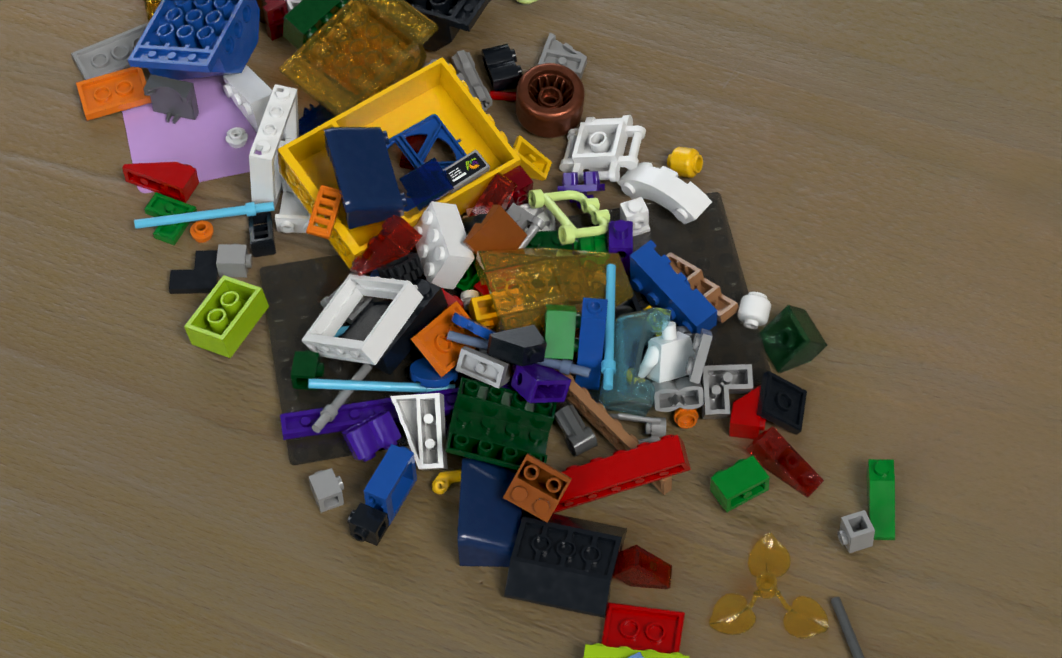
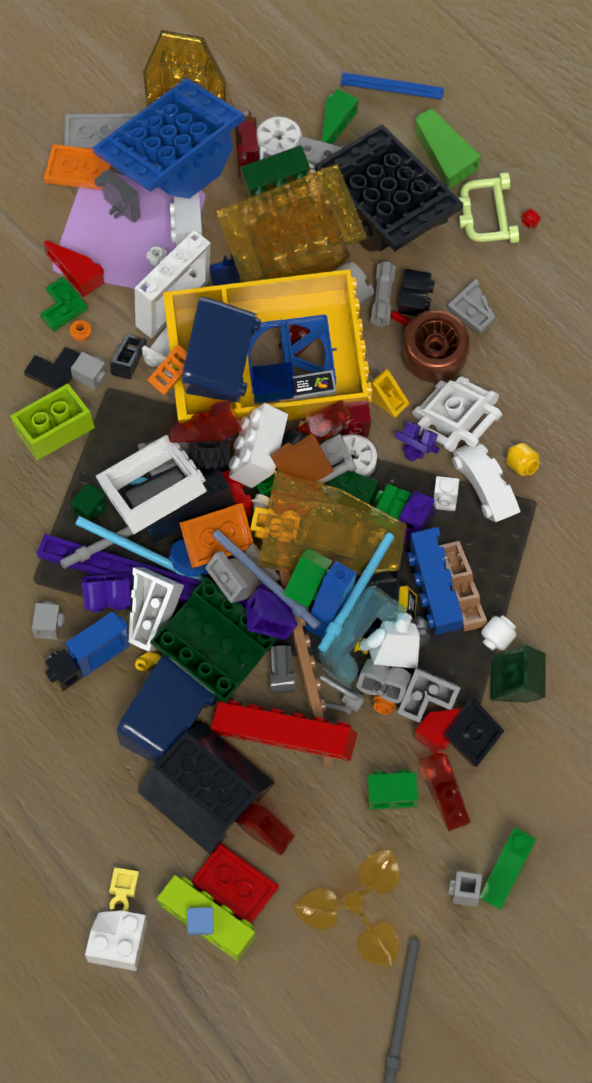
camera: 25 degrees right, 10 degrees up
medium azure bar [134,202,275,229] -> none
blue tile [451,312,496,340] -> none
black slope [487,325,547,366] -> none
dark orange slope [503,453,572,523] -> none
yellowish green bar [528,189,610,245] -> none
light grey plate [685,328,713,384] -> none

